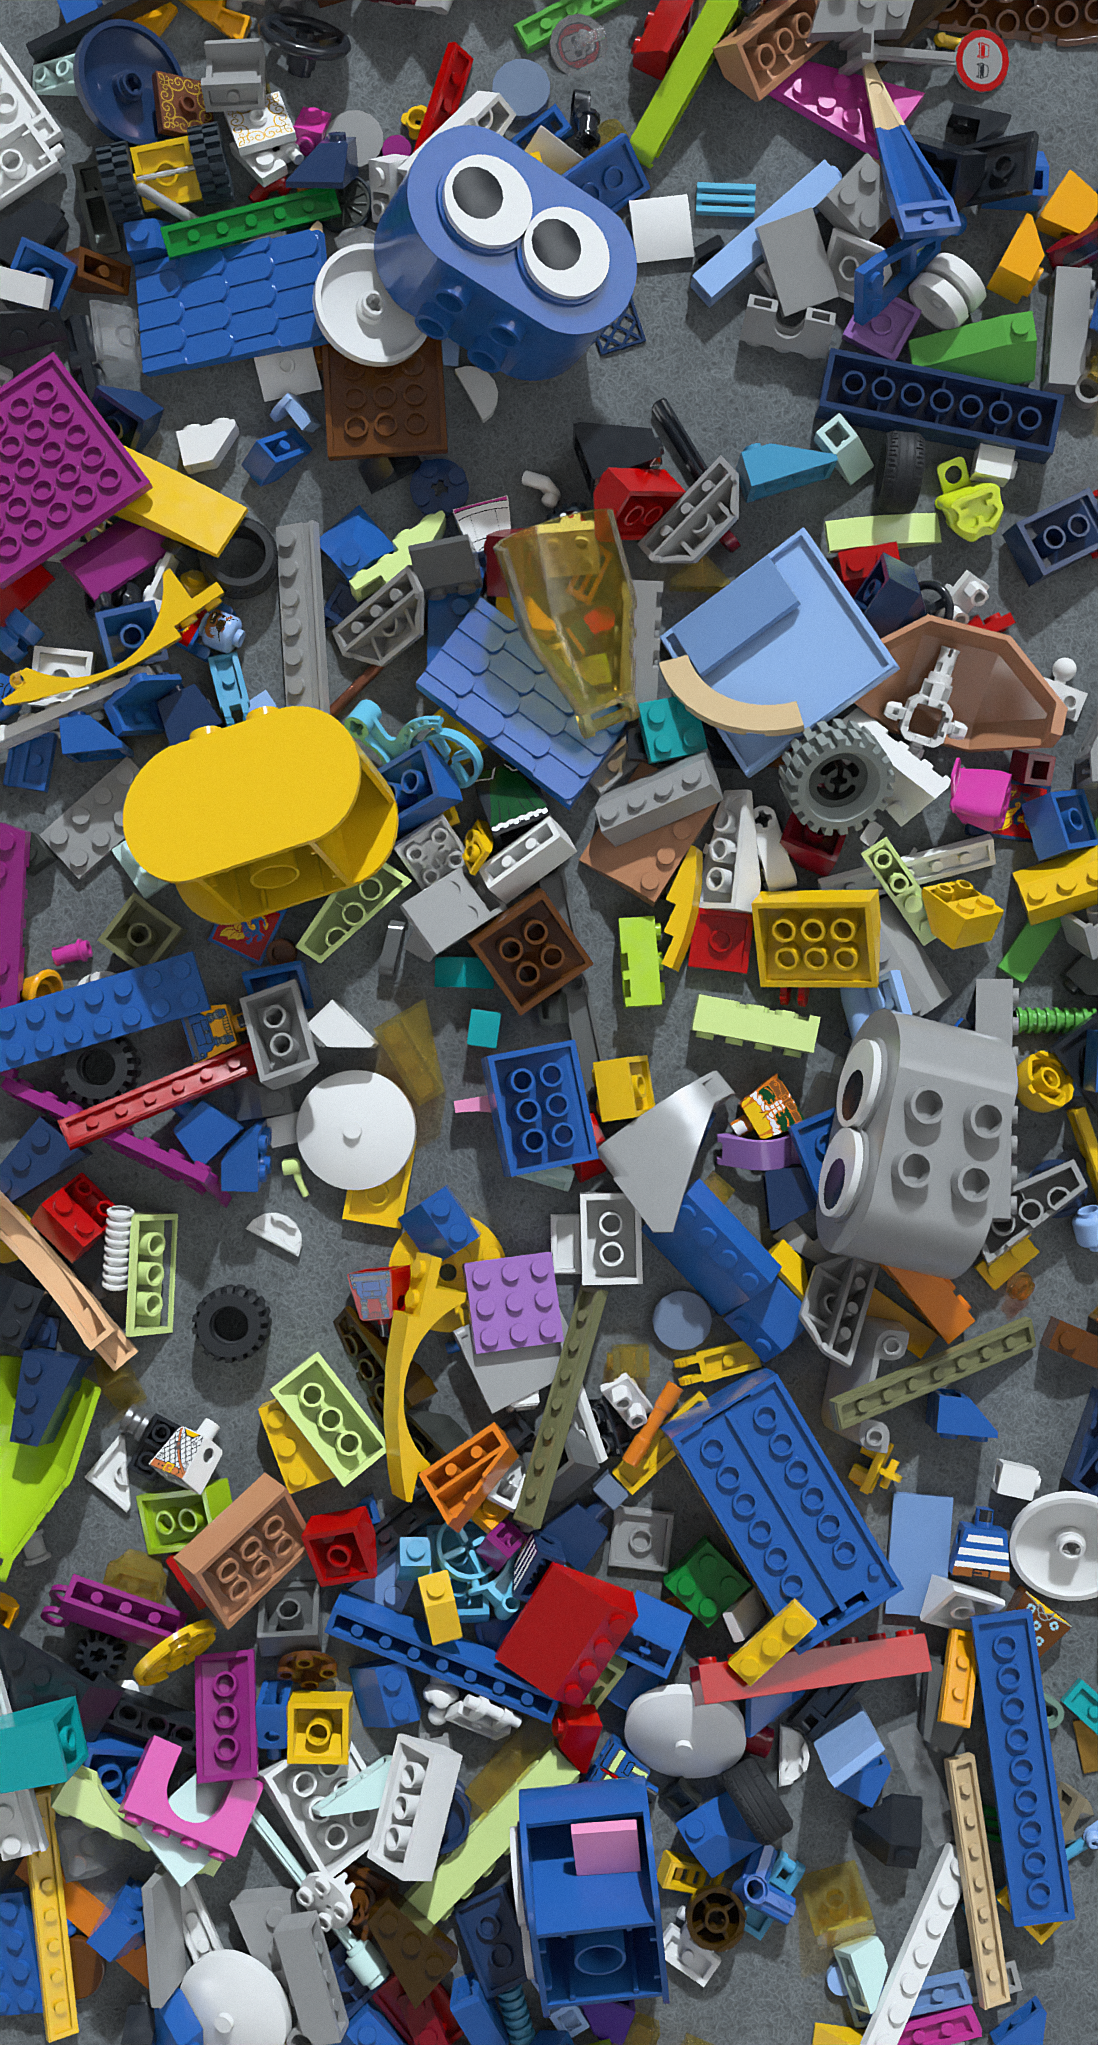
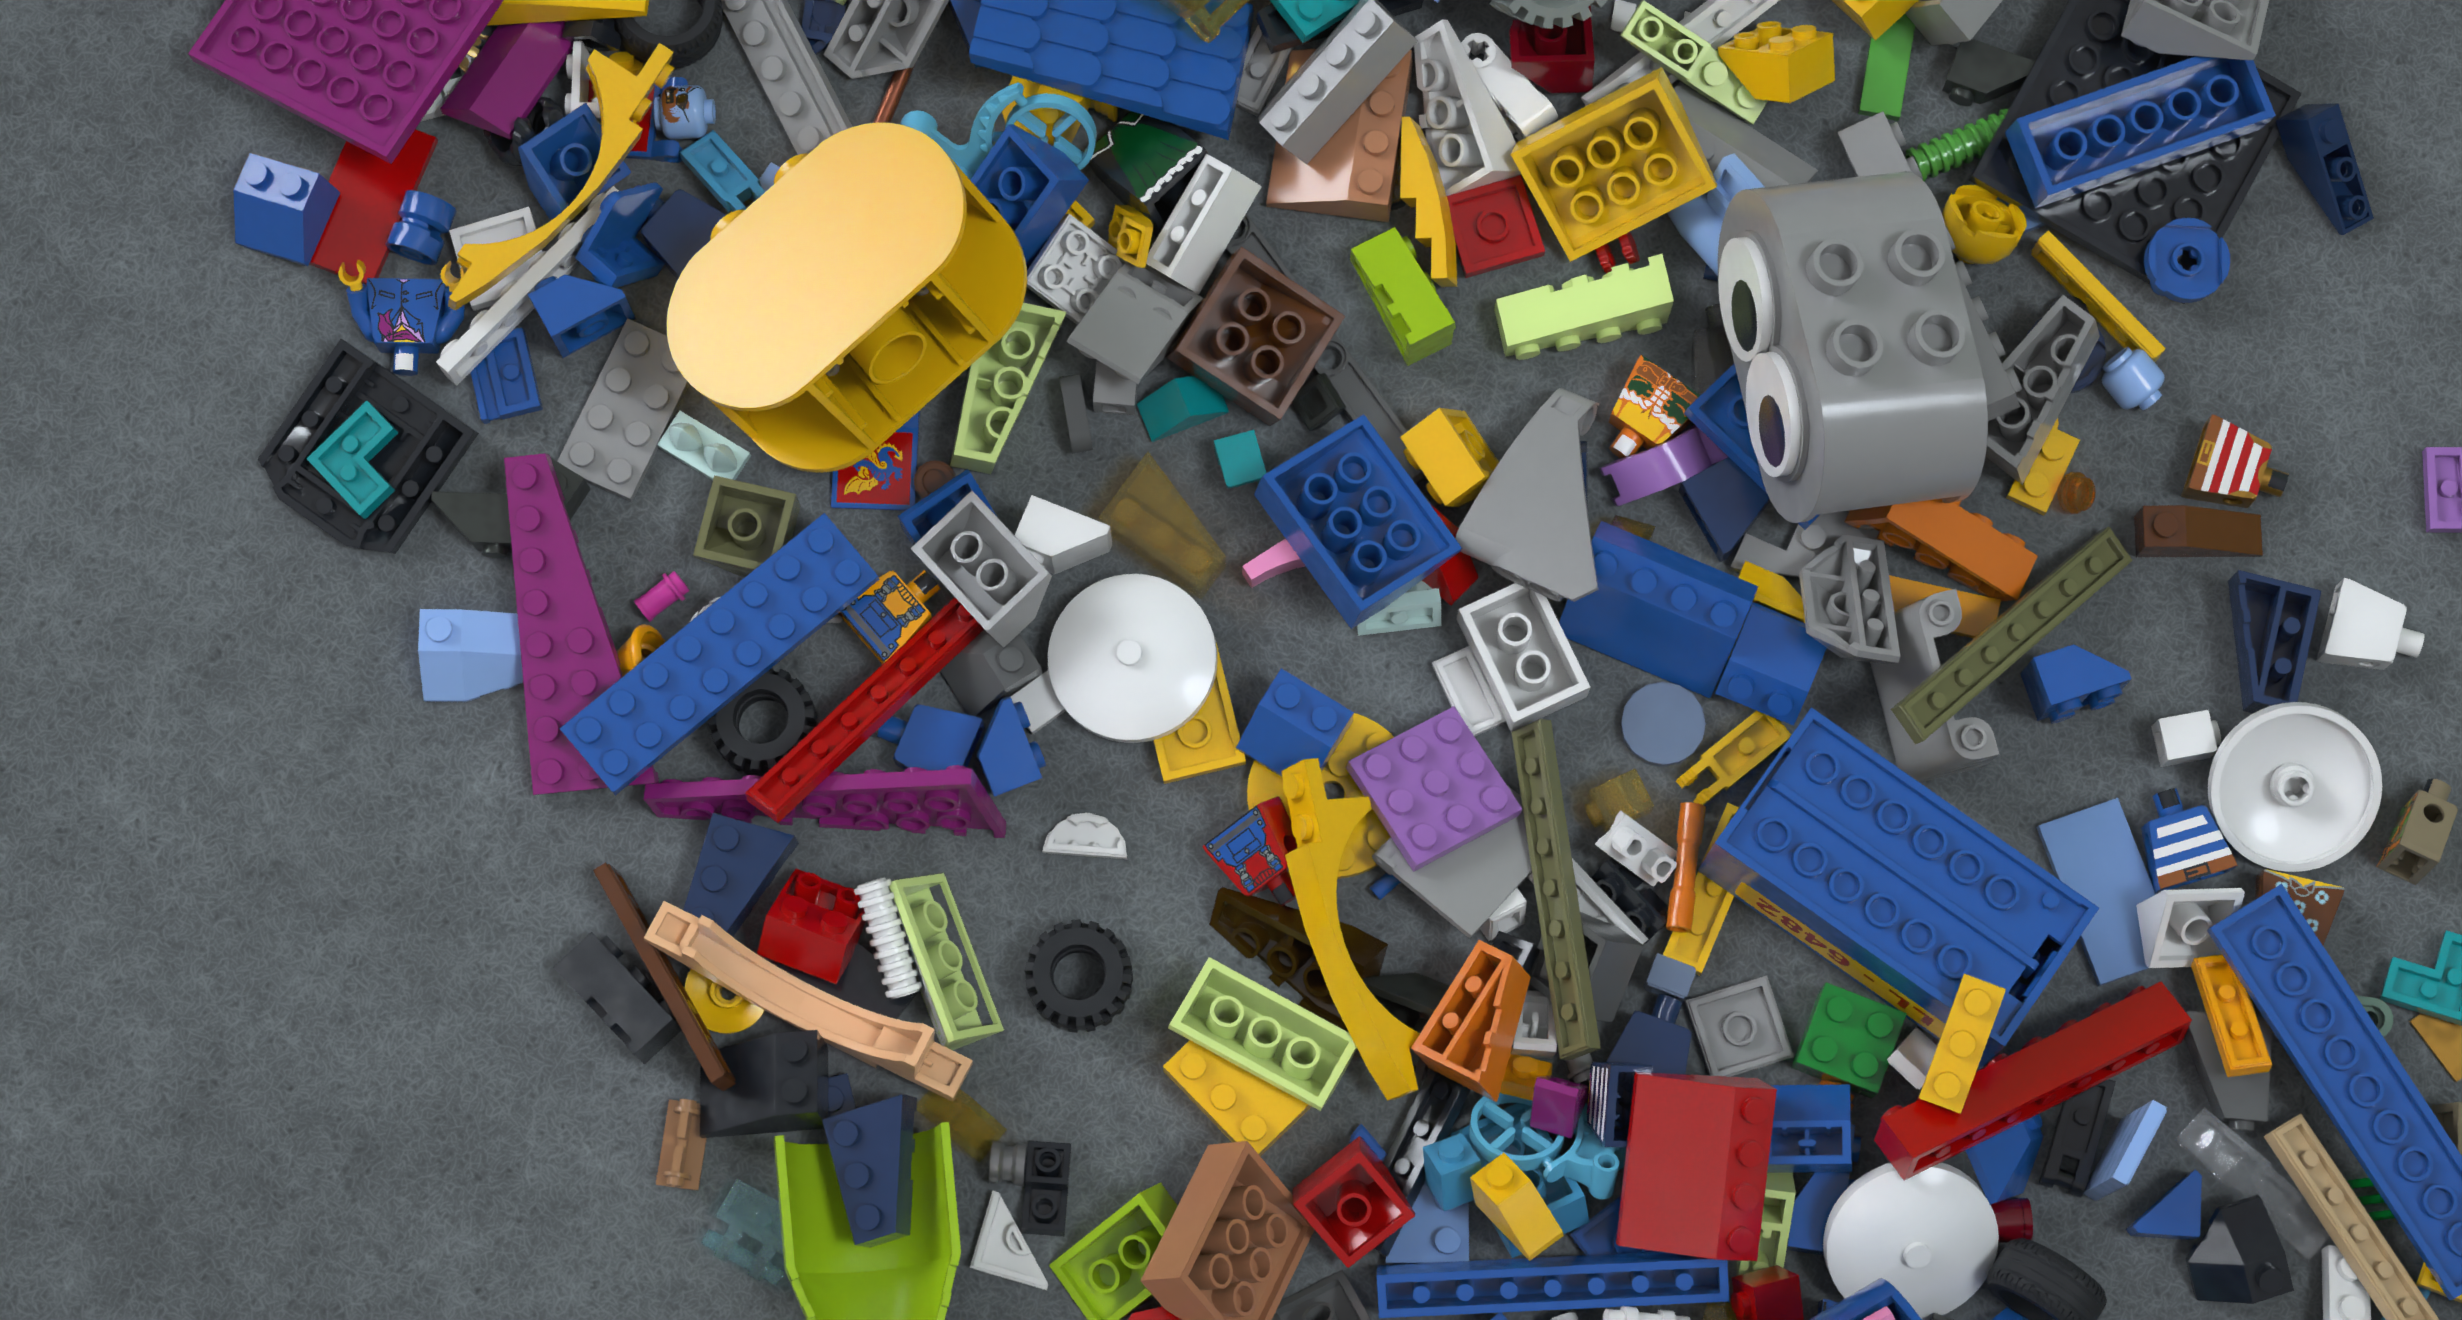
camera: 20 degrees left, 10 degrees down
white torso [149,1418,222,1495] -> none
yellowish green hand [282,1157,310,1197] -> none
white tile [778,1724,810,1787] -> none
yellow hips [848,1442,903,1495] -> none

